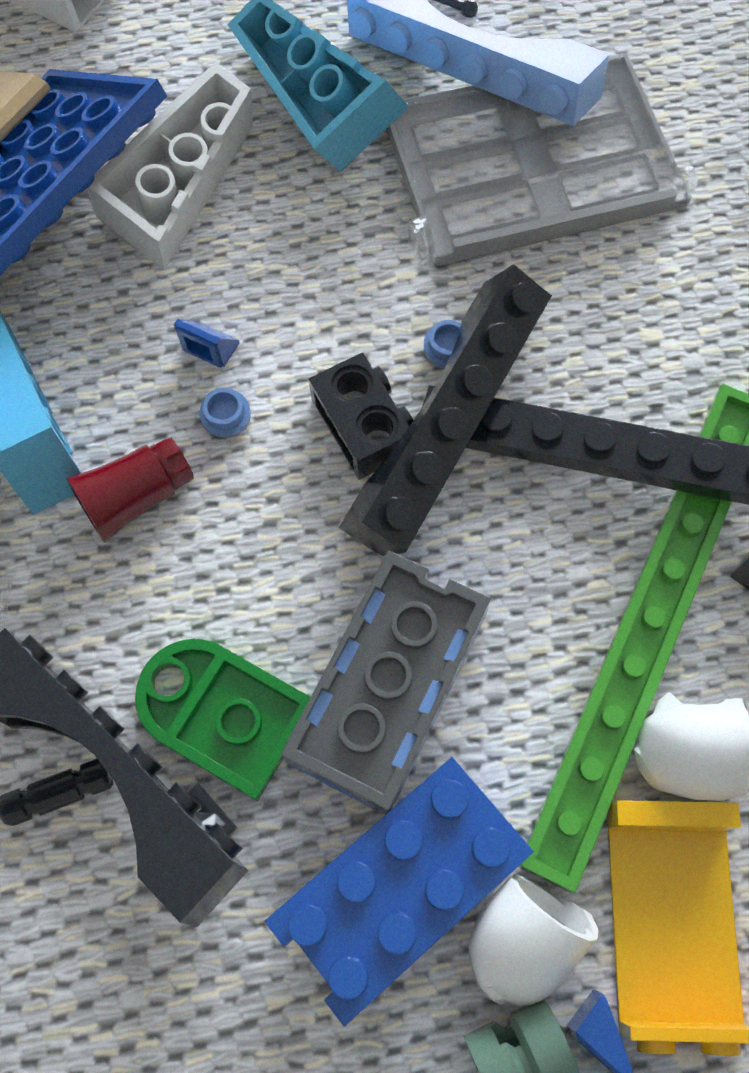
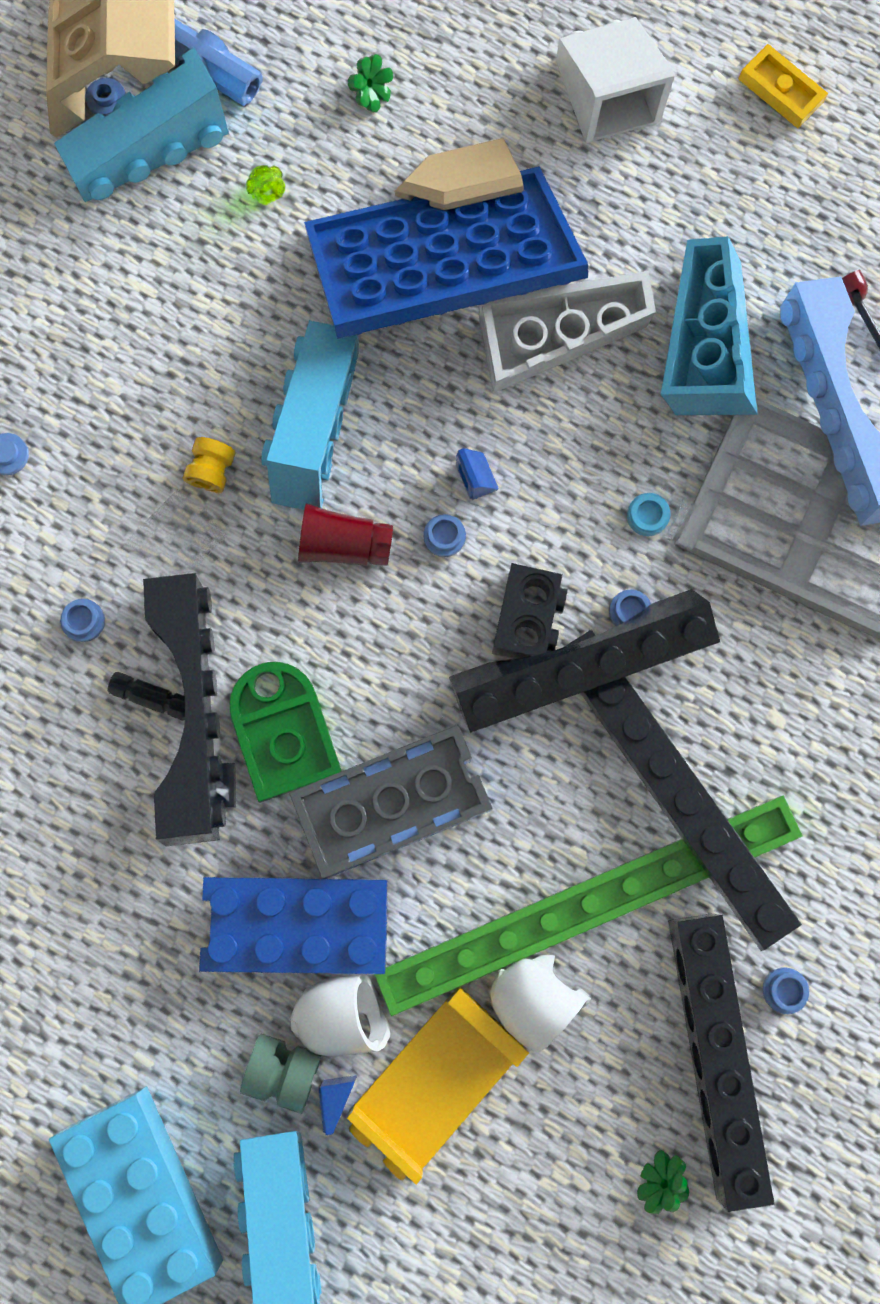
camera: 35 degrees right, 10 degrees up
none -> medium azure tile [627,493,671,536]

